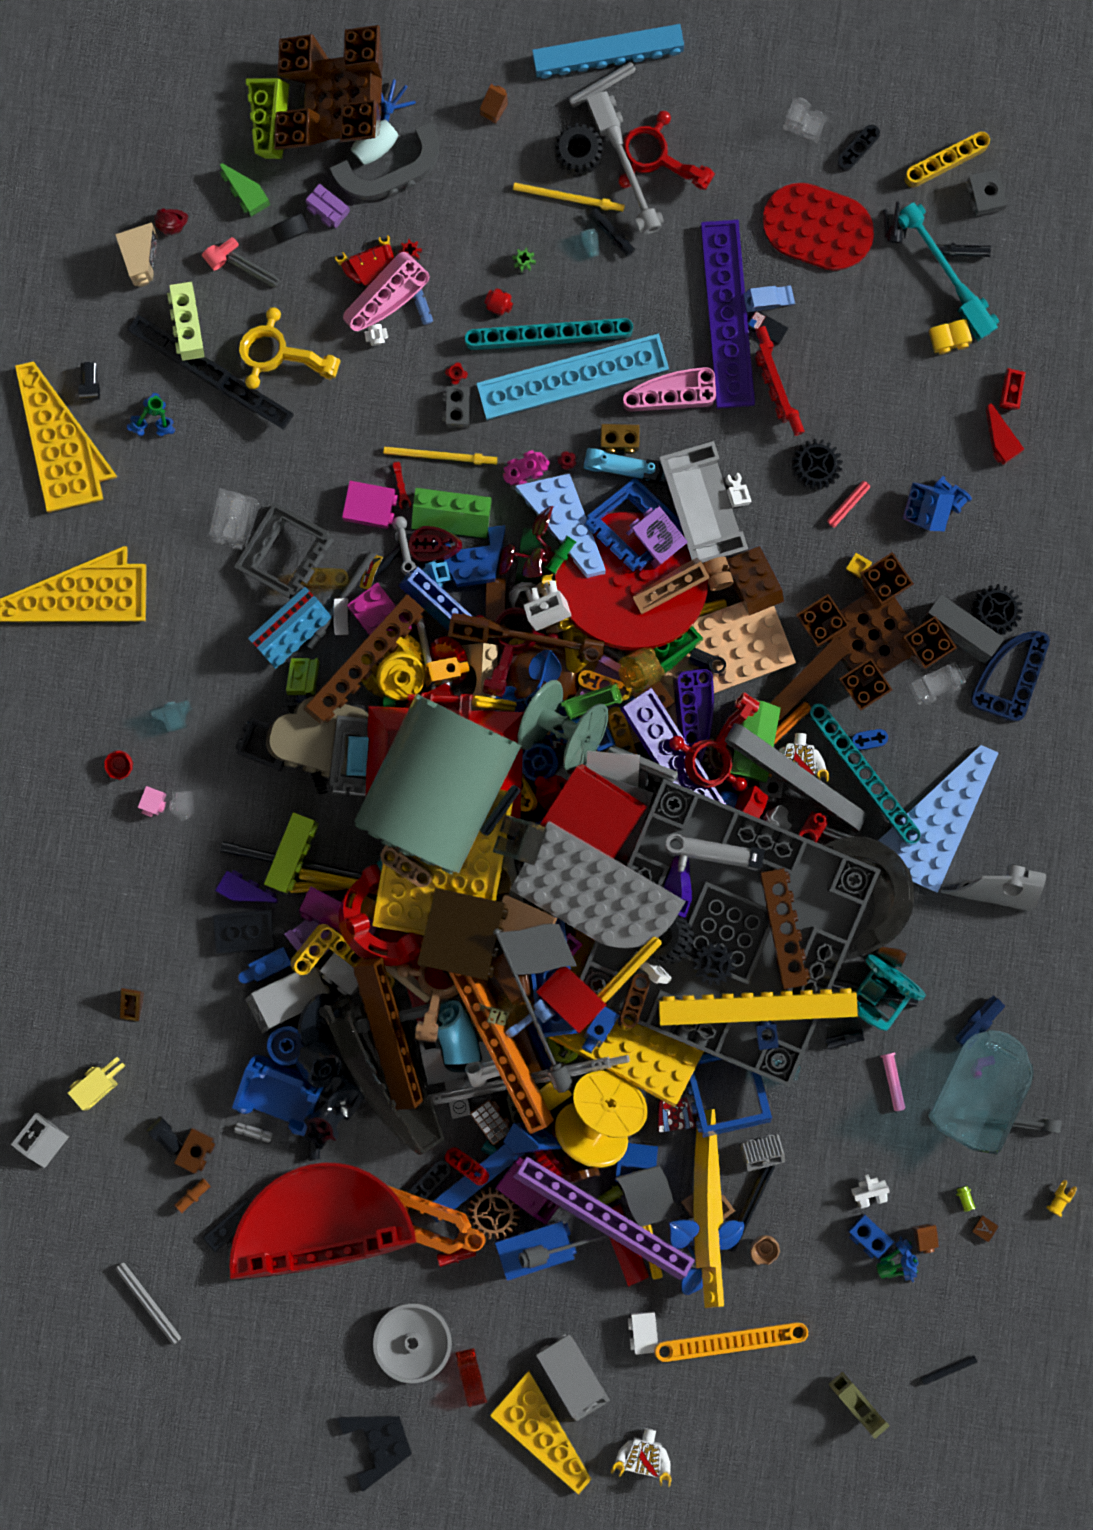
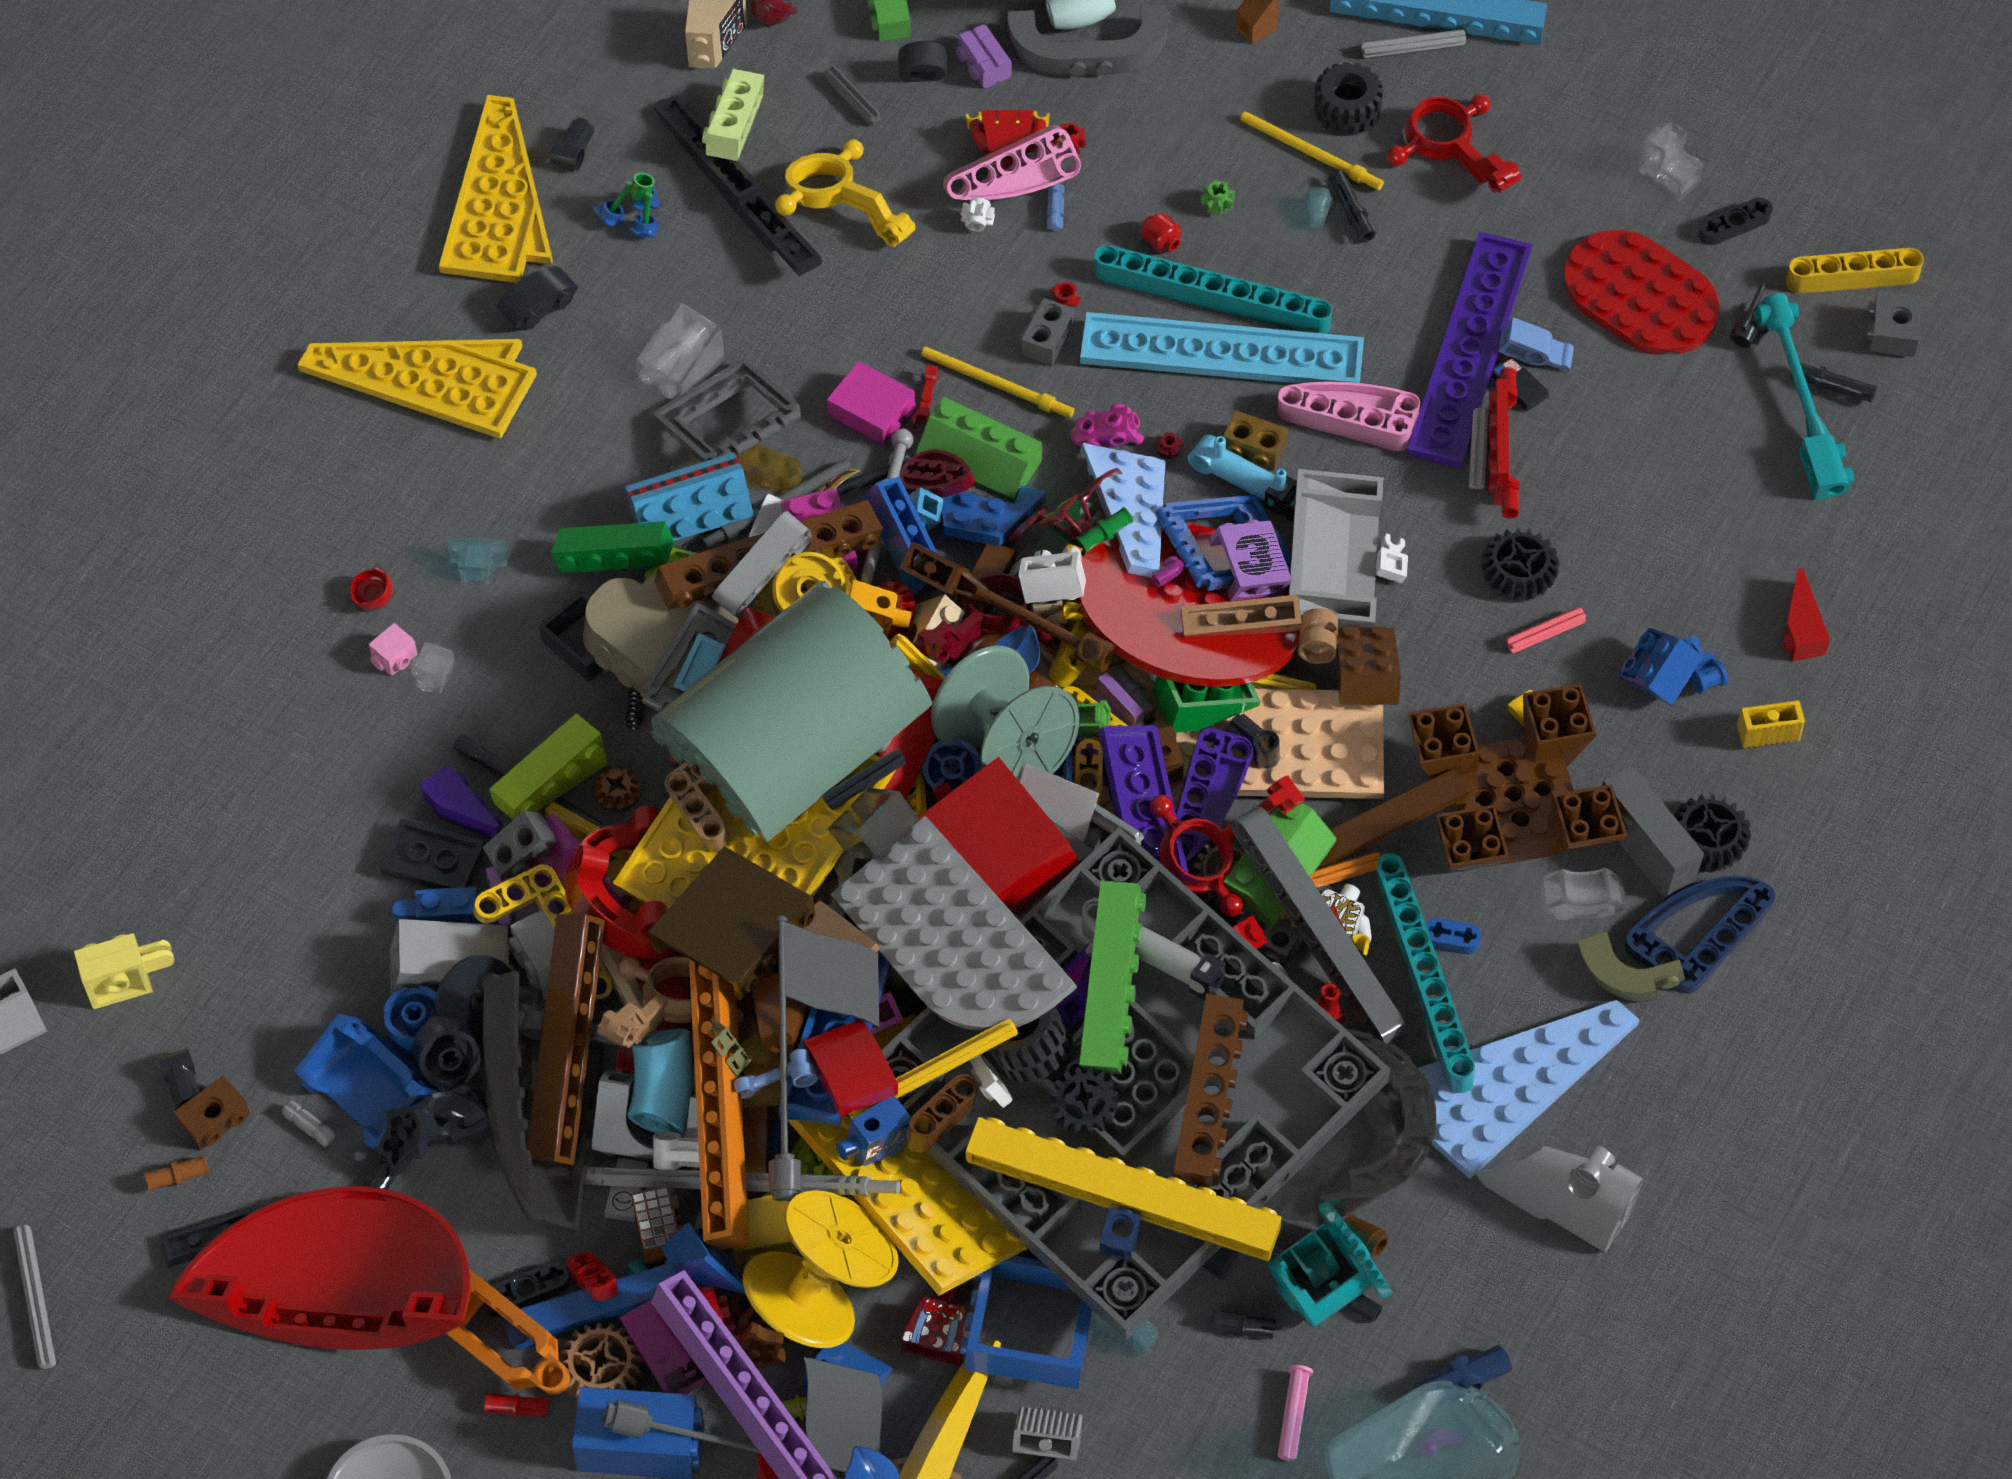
camera: 25 degrees right, 25 degrees down
reddish brown slope [120,988,144,1021] -> none
coral axle [202,237,239,271] -> none
light grey bar [587,92,664,235] -> none
clear yellow brick [618,648,665,693] -> none
yellow brick [929,319,972,355] -> none
red brick [1000,368,1026,410] -> none
none -> dark grey brick [483,811,558,877]
none -> black brick [496,266,579,329]
none -> green brick [551,521,674,573]
none -> dark orange gear [593,765,641,809]
none -> light grey beam [712,511,812,617]
none -> bright green brick [1079,881,1146,1074]
none -> magenta arm [1151,556,1185,587]
none -> light grey axle [1469,408,1489,490]
none -> olive arch [1578,932,1685,1002]
none -> yellow brick [1737,700,1805,749]

